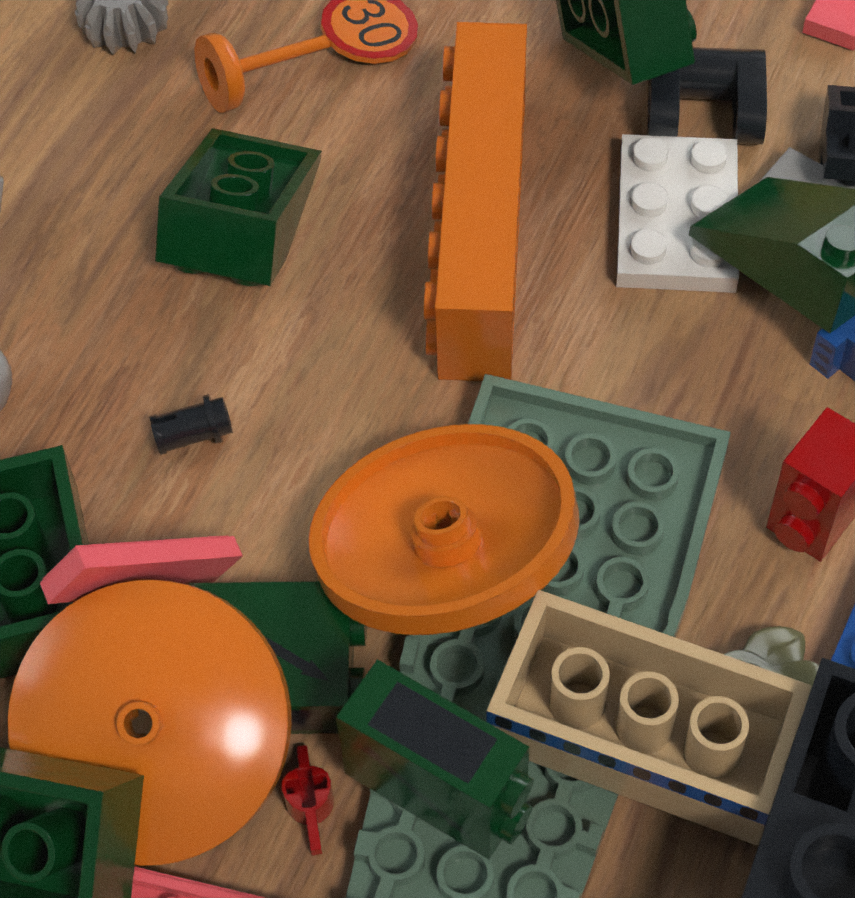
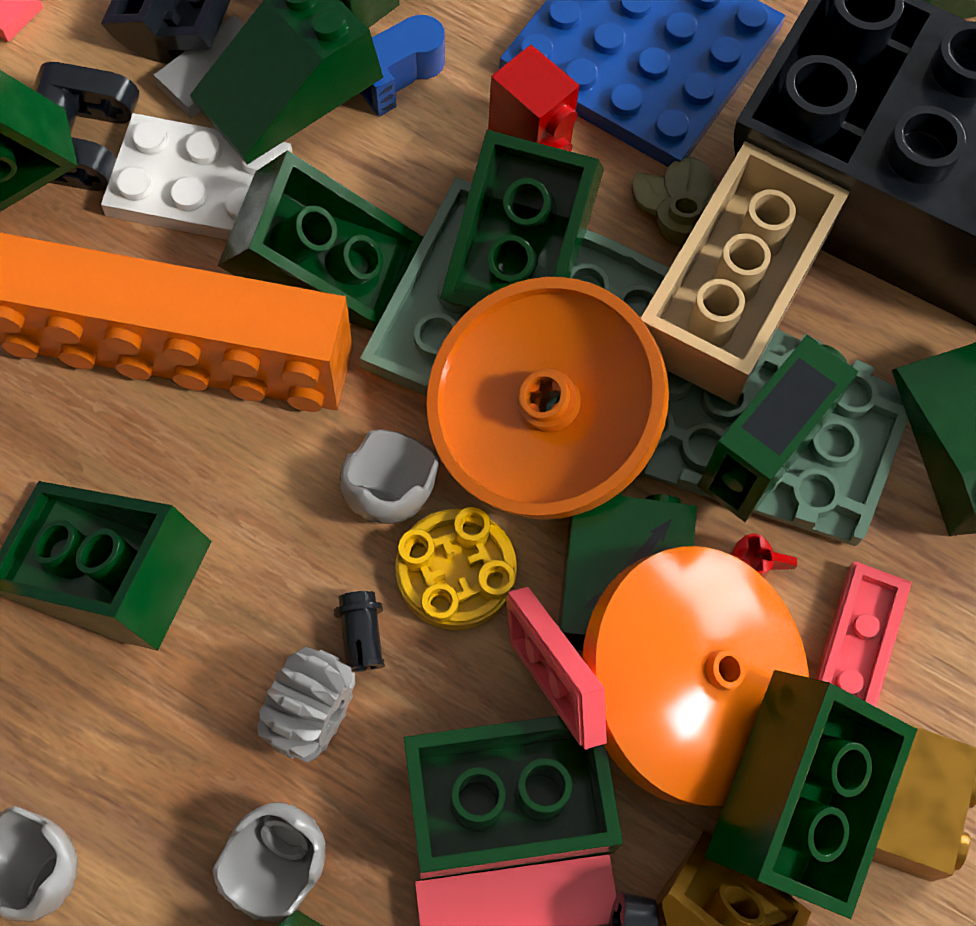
camera: 90 degrees left, 10 degrees up
none -> dark green slope [217,150,424,331]
none -> light grey gear [257,646,356,763]
none -> light grey hair [339,429,440,524]
none -> yellow tile [395,507,517,630]
none -> dark green slope [440,130,604,308]

